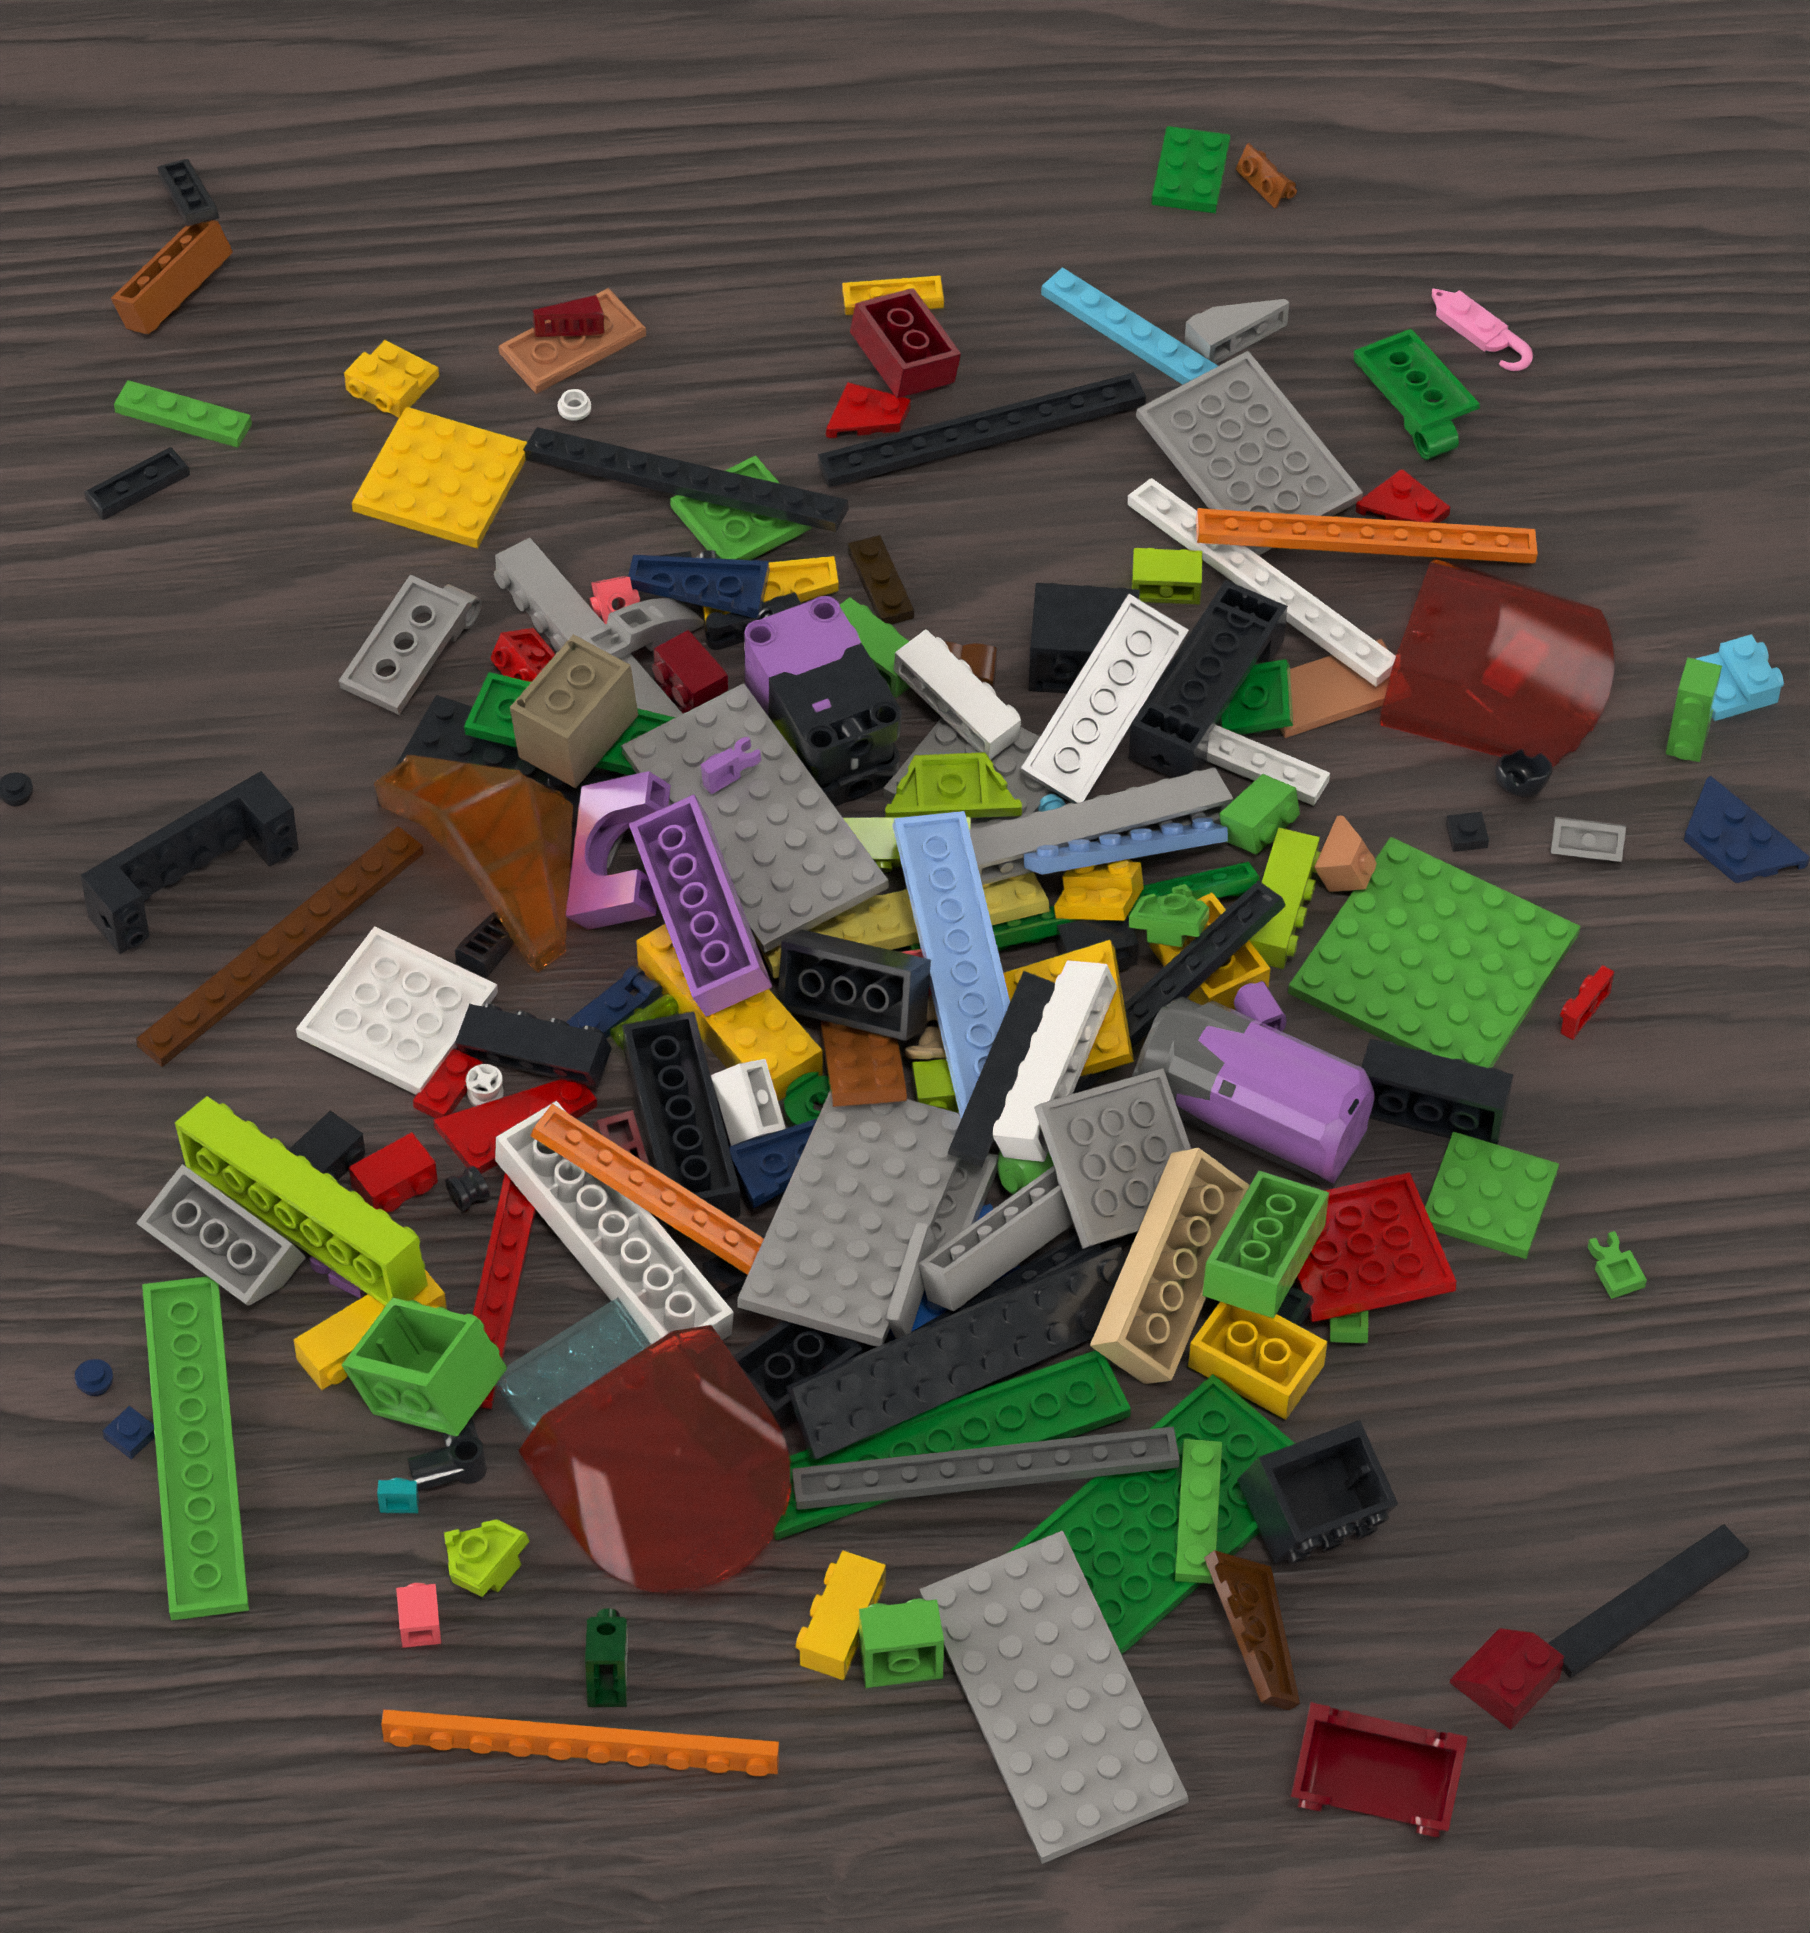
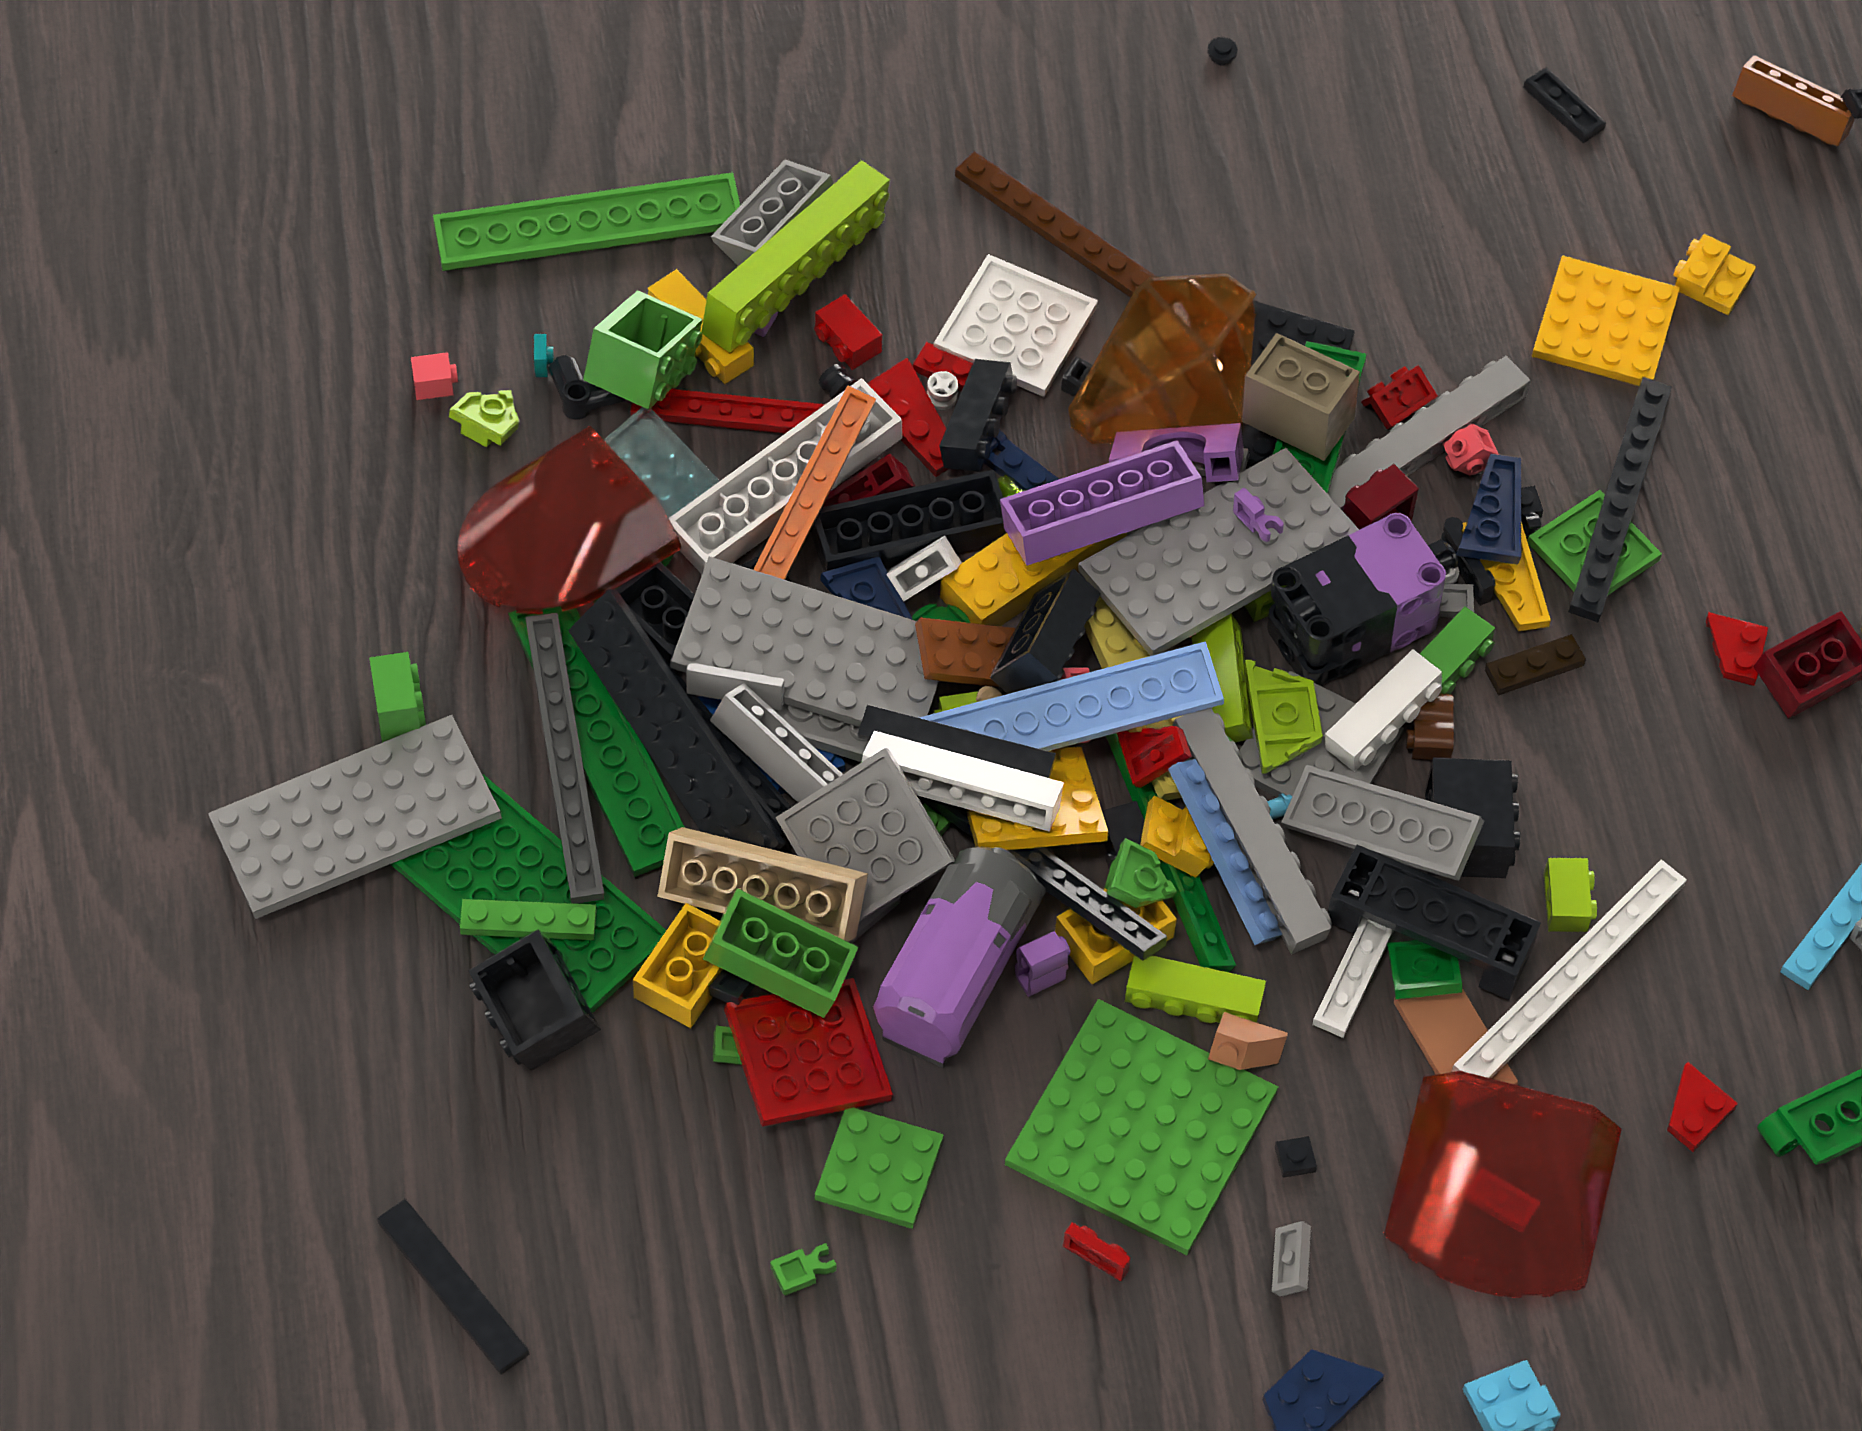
camera: 85 degrees right, 5 degrees up
dark blue plate [75,1359,113,1396] -> none
black plate [80,771,299,955] -> none
dark blue plate [102,1406,155,1460] -> none
bright green plate [114,380,252,448] -> none
black brick [288,1110,366,1182] -> none
light grey hinge [338,575,482,715] -> none
orange plate [381,1709,779,1776] -> none
nougat tile [499,288,646,394] -> none
dark red slope [532,295,605,337] -> none
white plate [558,389,591,421] -> none
light grey slope [580,598,704,658] -> none
dark green torso [585,1608,628,1707] -> none
yellow brick [795,1550,886,1680] -> none
black plate [818,372,1146,487] -> none
light grey plate [1136,351,1363,556] -> none
orange plate [1196,508,1538,563] -> none
reddish brown wing [1204,1550,1300,1711] -> none
bright green brick [1219,774,1300,855] -> none
dark red windscreen [1291,1702,1468,1838] -> none
black brick [1361,1039,1514,1145] -> none
dark red slope [1449,1628,1565,1730] -> none
black hair [1495,749,1552,798] -> none
bright green arch [1666,658,1722,762] -> none
none -> red wing [1117,726,1192,788]

